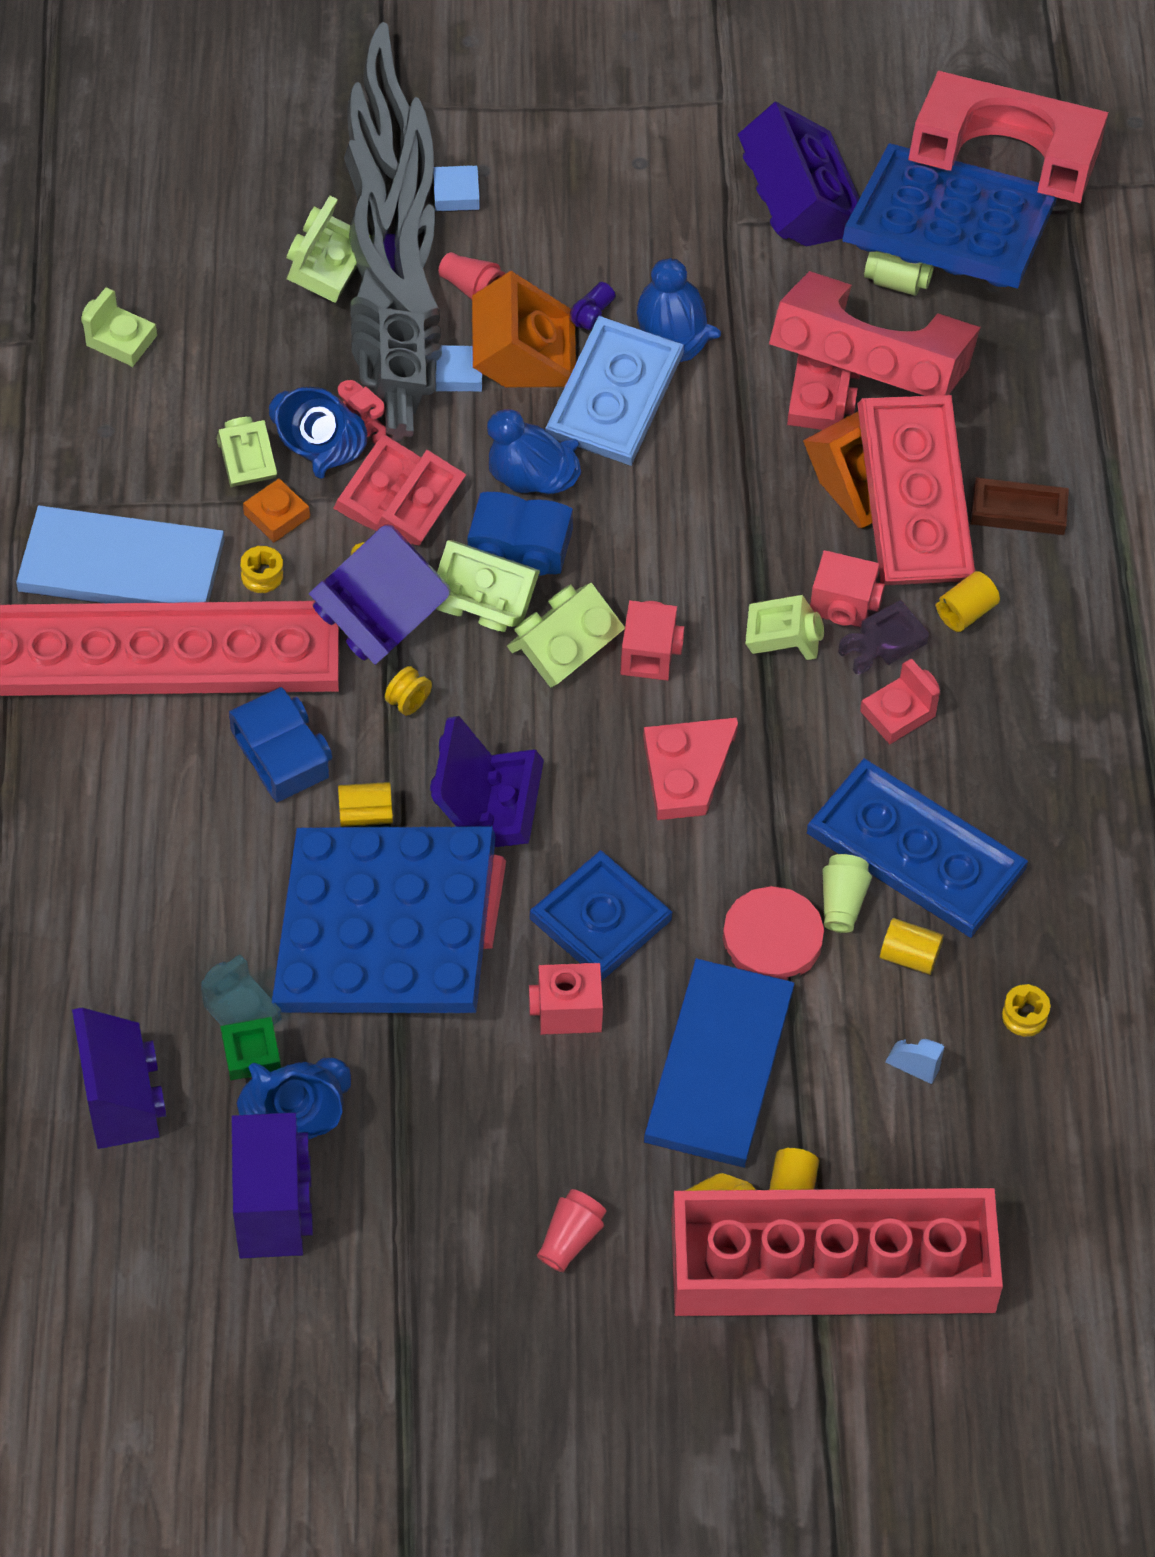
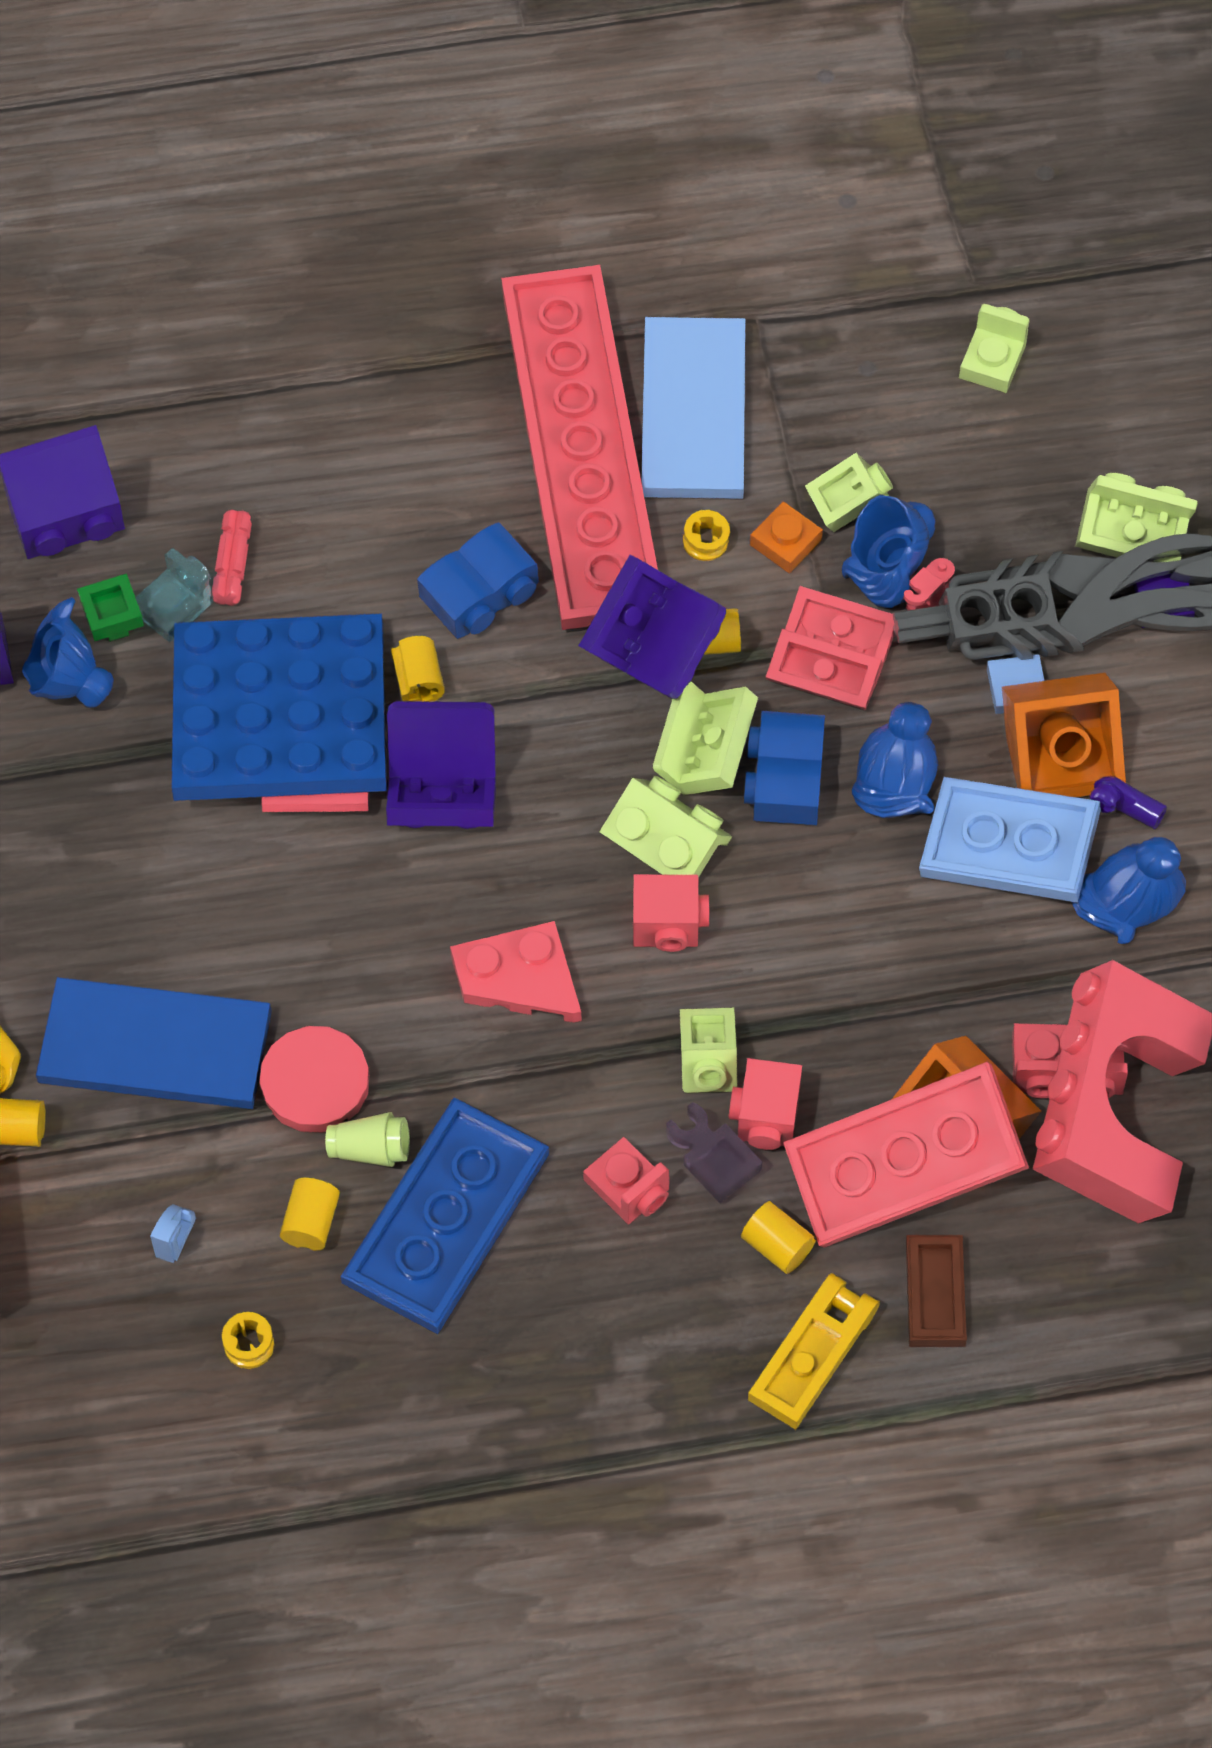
camera: 85 degrees right, 5 degrees up
yellow bush [384,666,432,716] -> none
coral cone [438,252,506,300] -> none
coral brick [529,963,603,1035] -> none
blue tile [530,850,672,982] -> none
none -> coral axle [211,509,252,606]
none -> yellow plate [748,1273,880,1430]

